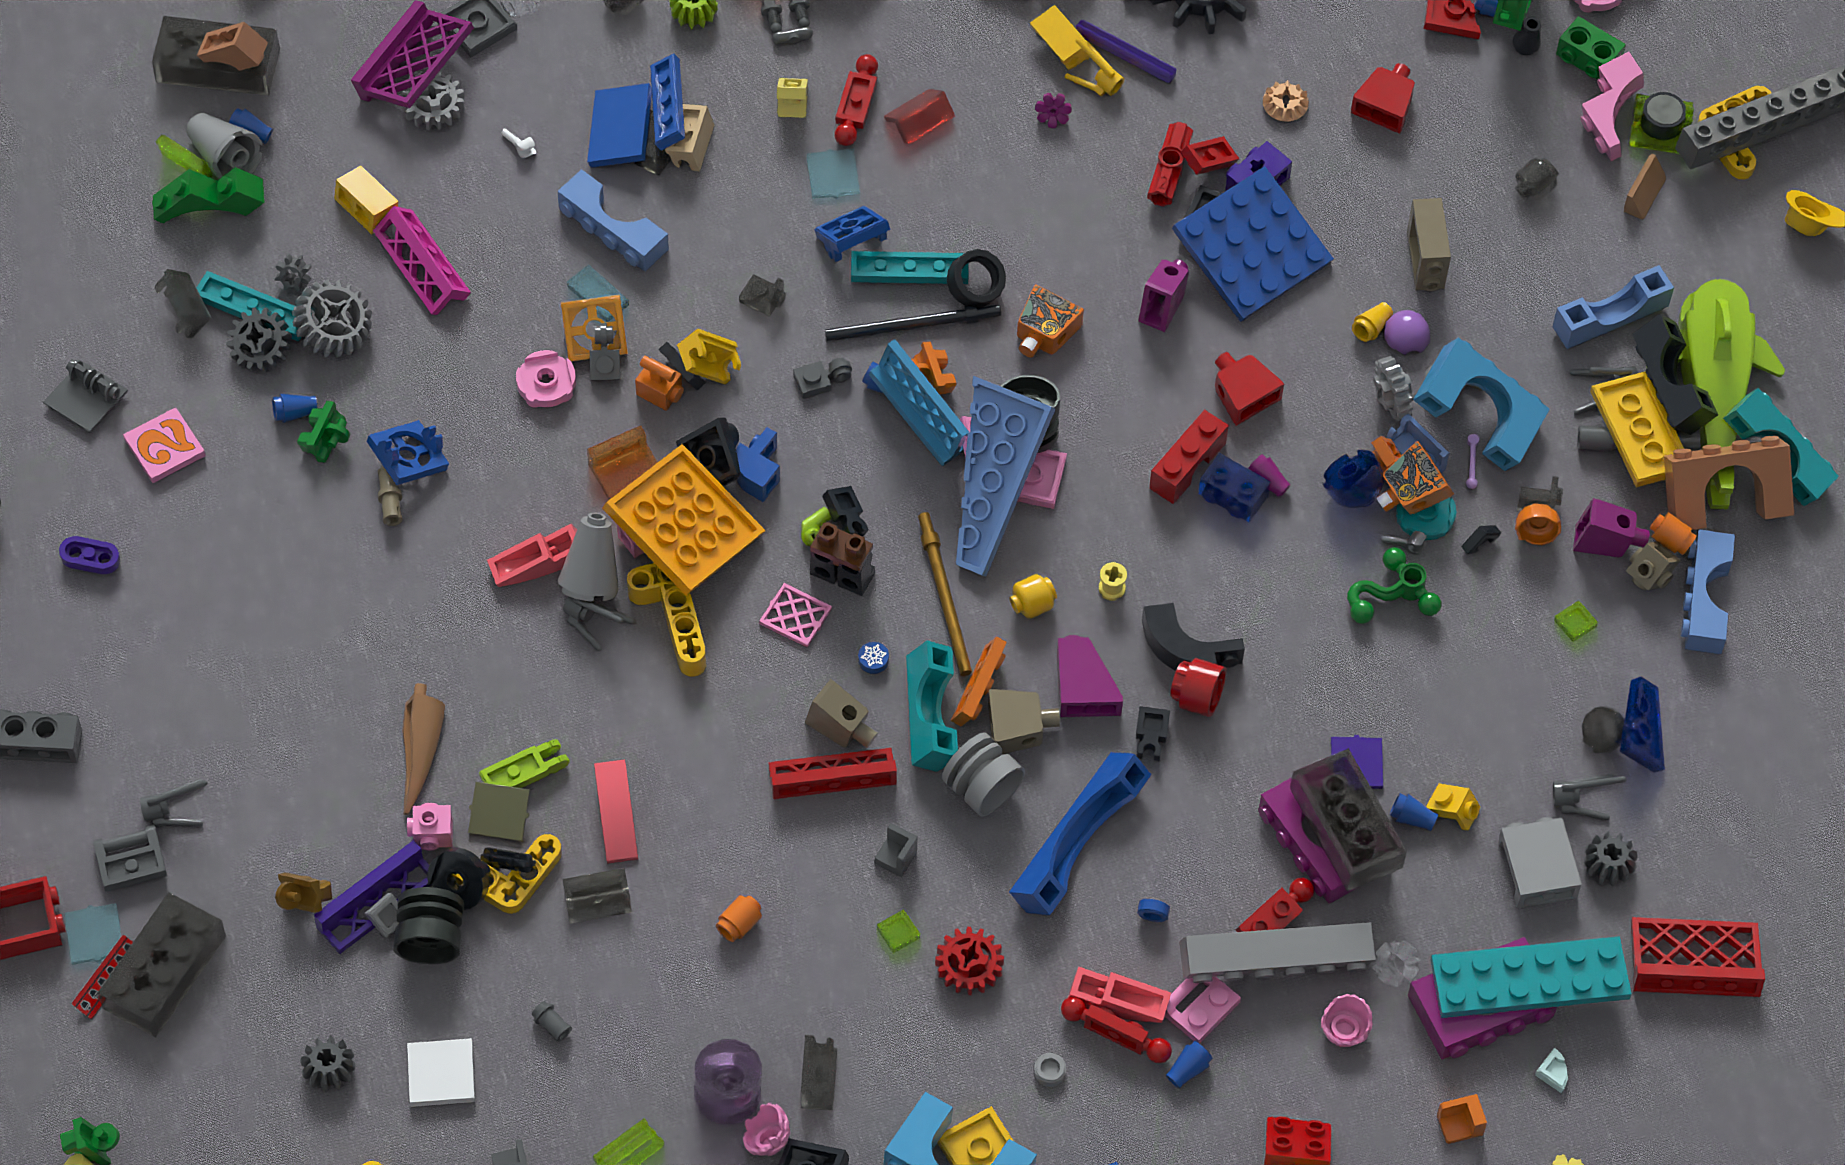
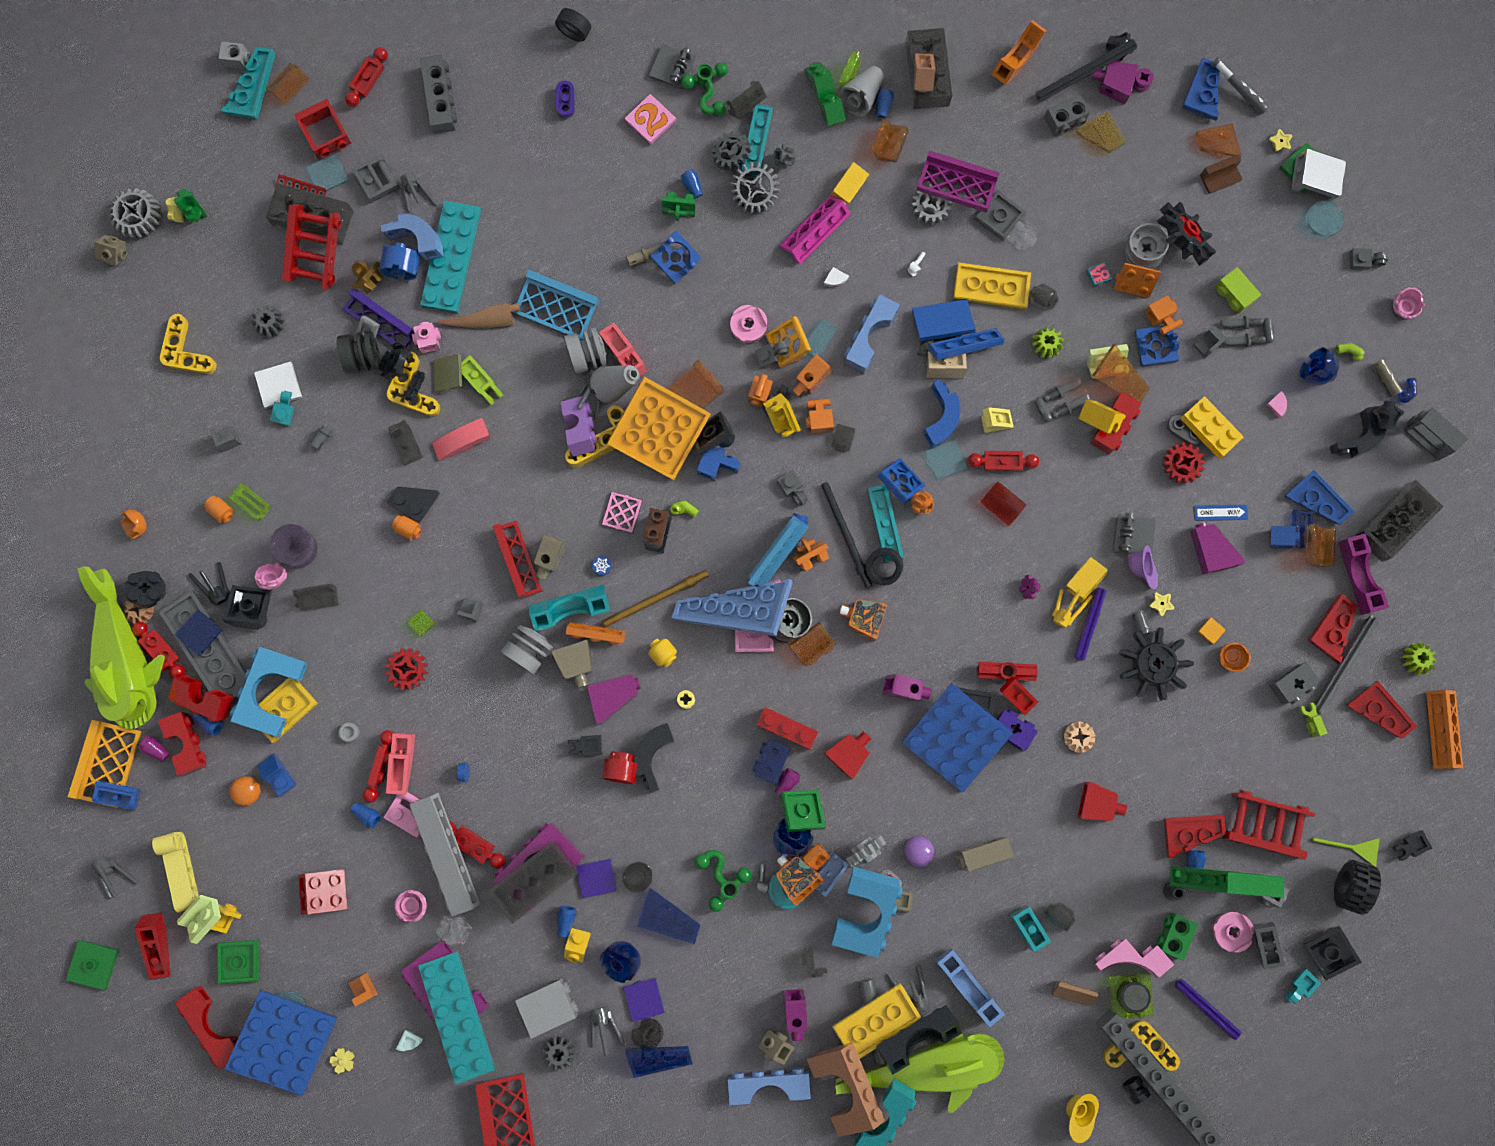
camera: 75 degrees right, 20 degrees up
black plate [822,486,869,536] -> none
blue arch [1009,752,1152,915] -> none
yellow cone [1352,302,1393,342] -> none
black tile [1461,525,1501,554] -> none
lavender hinge [1466,434,1480,489] -> none
orange hair [1515,503,1561,546] -> none
clear neon green tile [1554,600,1598,642] -> none
orange brick [1649,512,1697,555] -> none
none -> teal plate [270,390,295,425]
none -> red fence [282,204,341,290]
none -> blue brick [379,243,420,280]
none -> medium blue arch [381,214,443,260]
none -> black wing [387,487,440,523]
none -> teal plate [420,201,481,314]
none -> dark azure fence [513,270,600,340]
none -> medium lavender arch [561,396,597,457]
none -> light grey wheel [564,327,607,374]
none -> clear blue cylinder [600,941,641,983]
none -> clear smoke hair [622,862,652,893]
none -> dark purple piece [624,978,665,1022]
none -> clear blue wing [638,887,701,944]
none -> green piece [681,62,728,116]
none -> green plate [780,790,826,832]
none -> clear orange bracket [788,622,836,667]
none -> orange torso [792,354,832,398]
none -> orange brick [805,398,834,434]
none -> white tile [824,267,849,287]
none -> clear orange bracket [872,119,909,163]
none -> orange gear [911,491,934,515]
none -> blue arch [923,379,961,449]
none -> yellow tile [953,262,1031,310]
none -> teal brick [1009,905,1051,952]
none -> black wheel [1122,1075,1151,1105]
none -> dark purple axle [1174,979,1241,1040]

